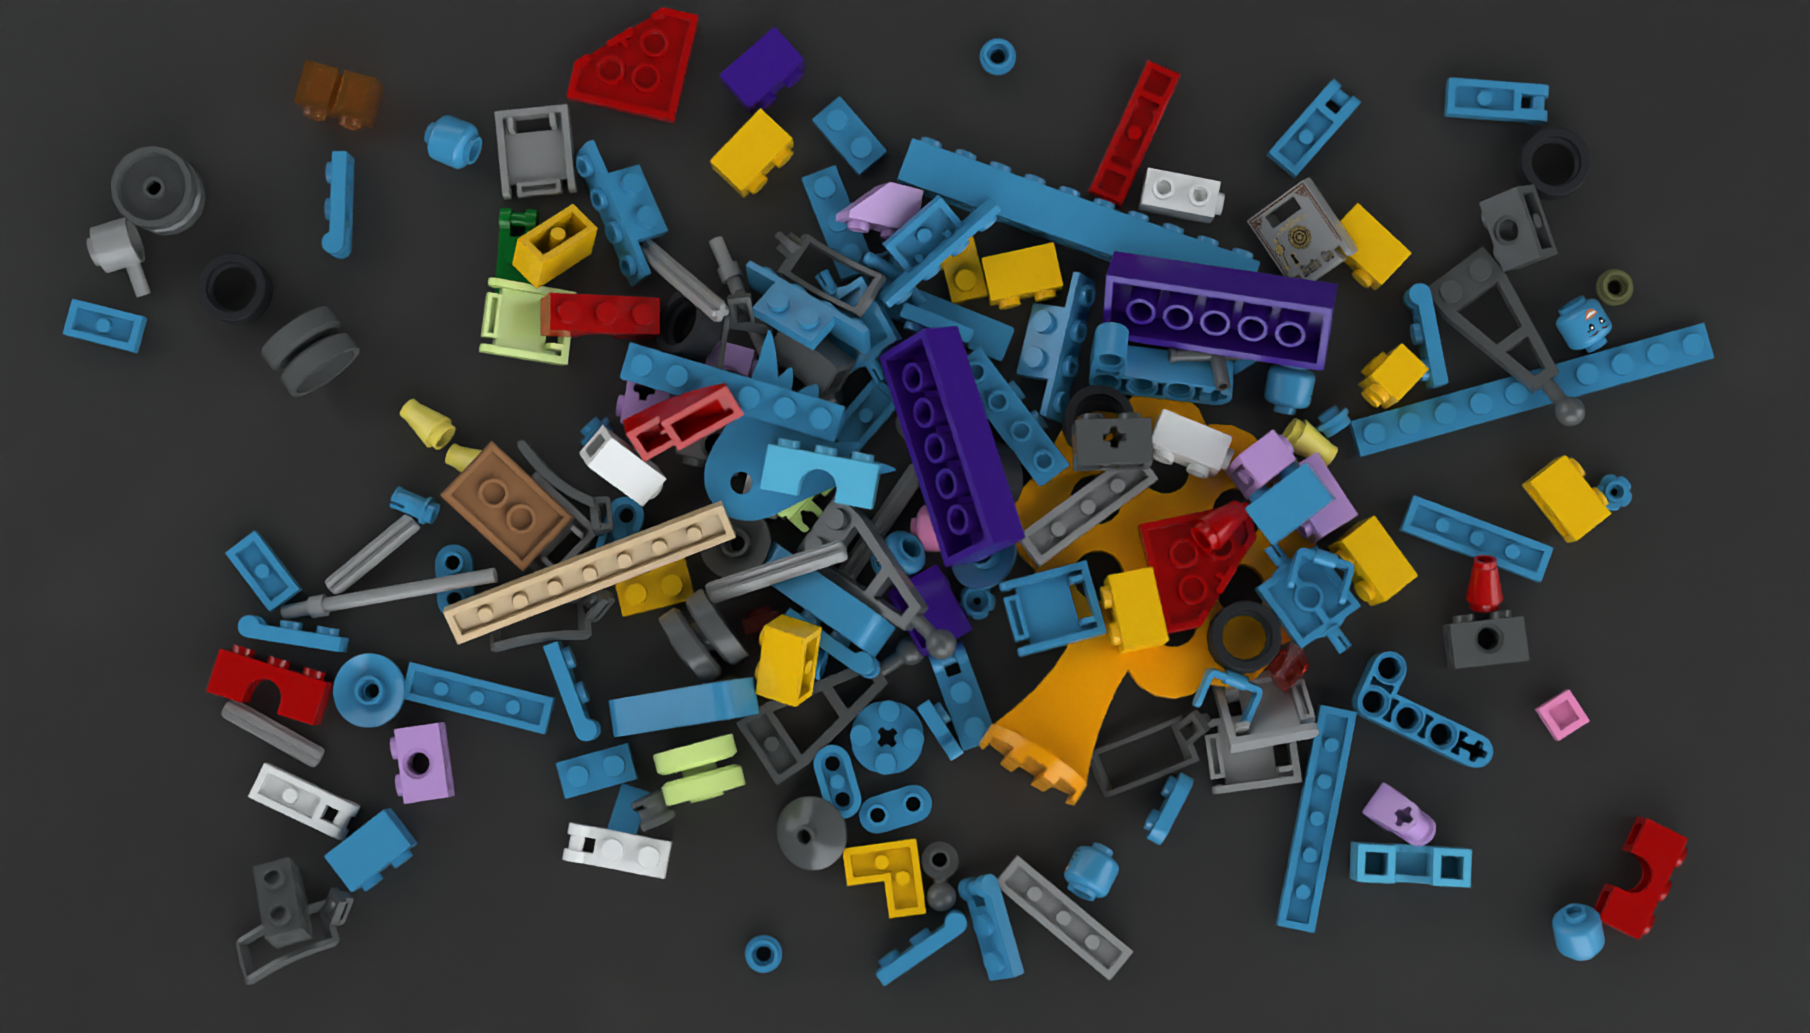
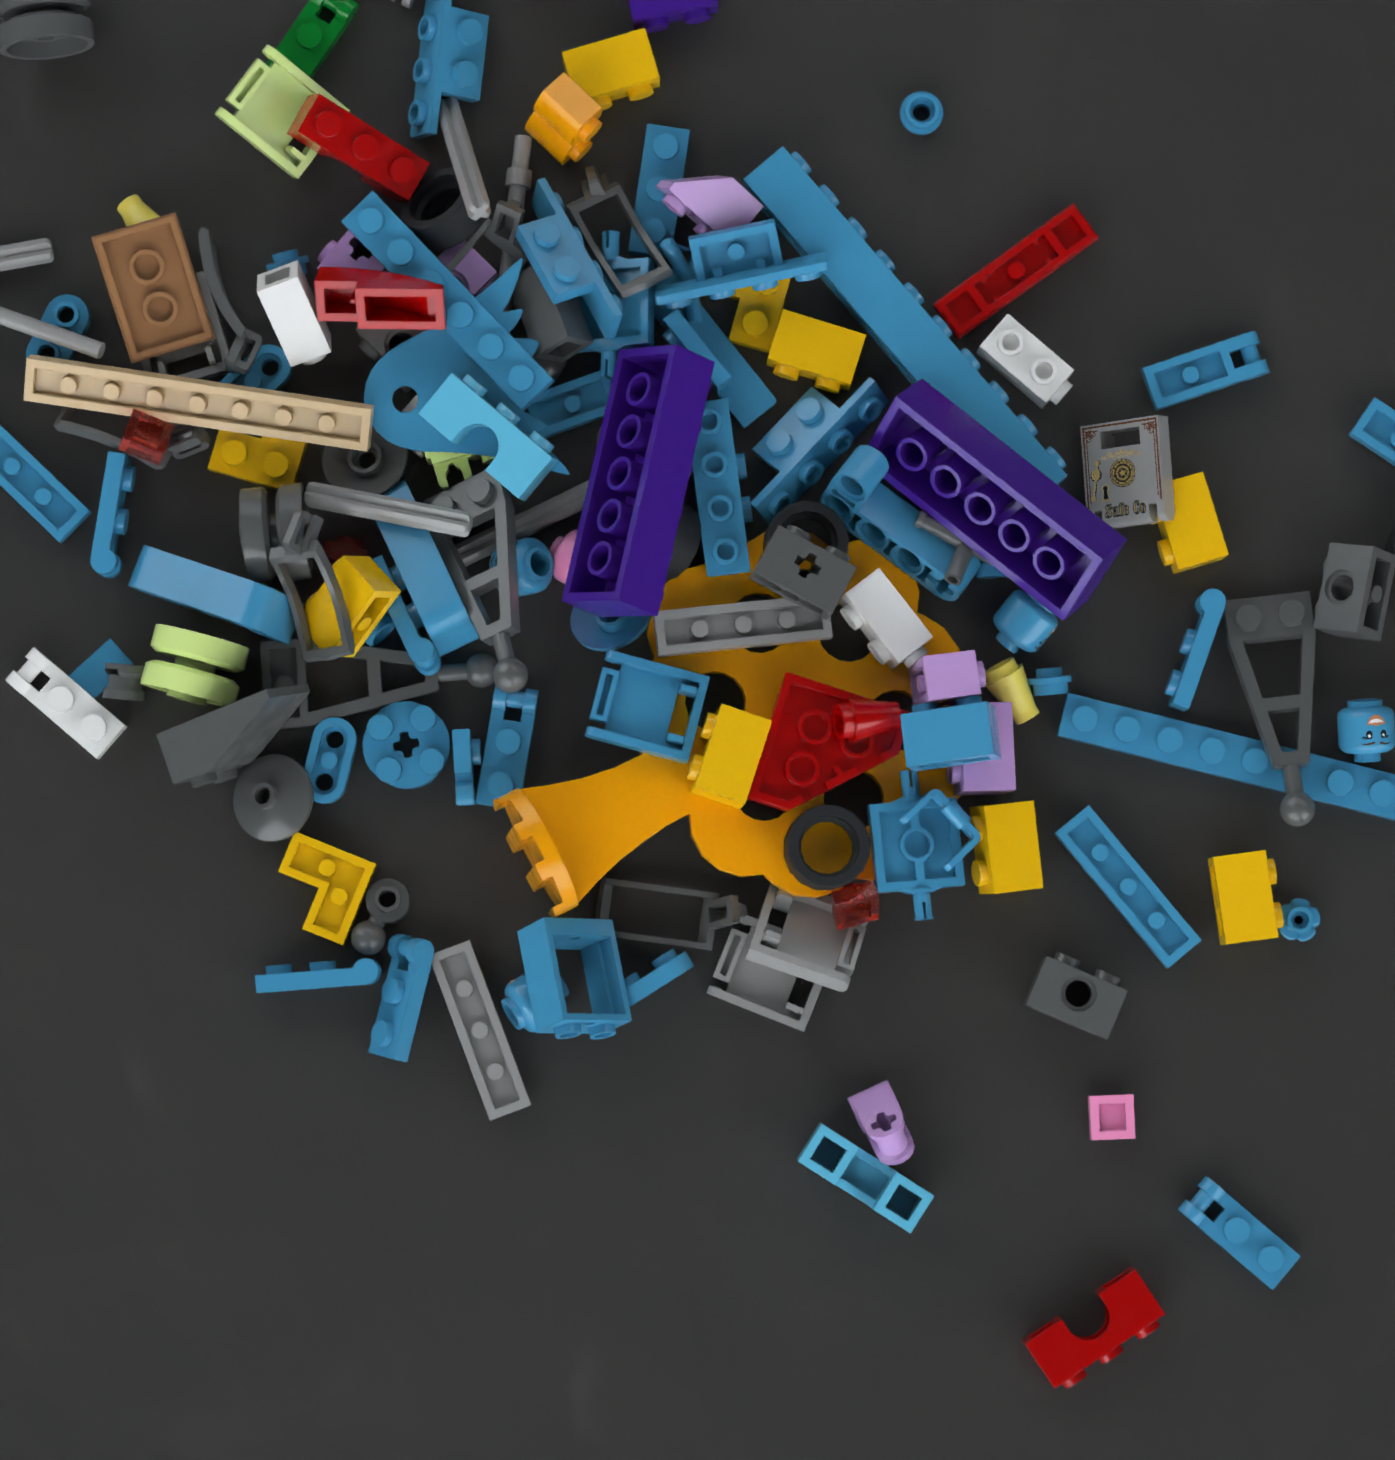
camera: 25 degrees right, 0 degrees up
dark azure pin [390,486,440,525] -> none
light yellow cone [400,399,456,450] -> none
yellow brick [512,204,598,289] -> none
dark azure plate [556,743,638,799] -> none
dark azure plate [745,935,782,973] -> none
dark azure plate [812,96,887,177] -> none
dark azure plate [859,785,932,834] -> none
dark purple brick [887,564,973,657] -> none
dark azure plate [959,587,996,620] -> none
dark azure piece [1192,667,1263,723] -> none
dark azure plate [1276,705,1357,933] -> none
dark azure beam [1351,651,1493,768] -> none
yellow brick [1358,343,1429,410] -> none
red cone [1466,555,1504,613] -> none
dark azure head [1552,903,1605,961] -> none
none -> clear red plate [118,409,175,466]
none -> dark grey slope [156,684,310,788]
none -> dark grey sword [269,509,355,663]
none -> dark azure window [517,917,632,1040]
none -> light orange brick [525,72,603,165]
none -> dark azure plate [1178,1176,1301,1290]

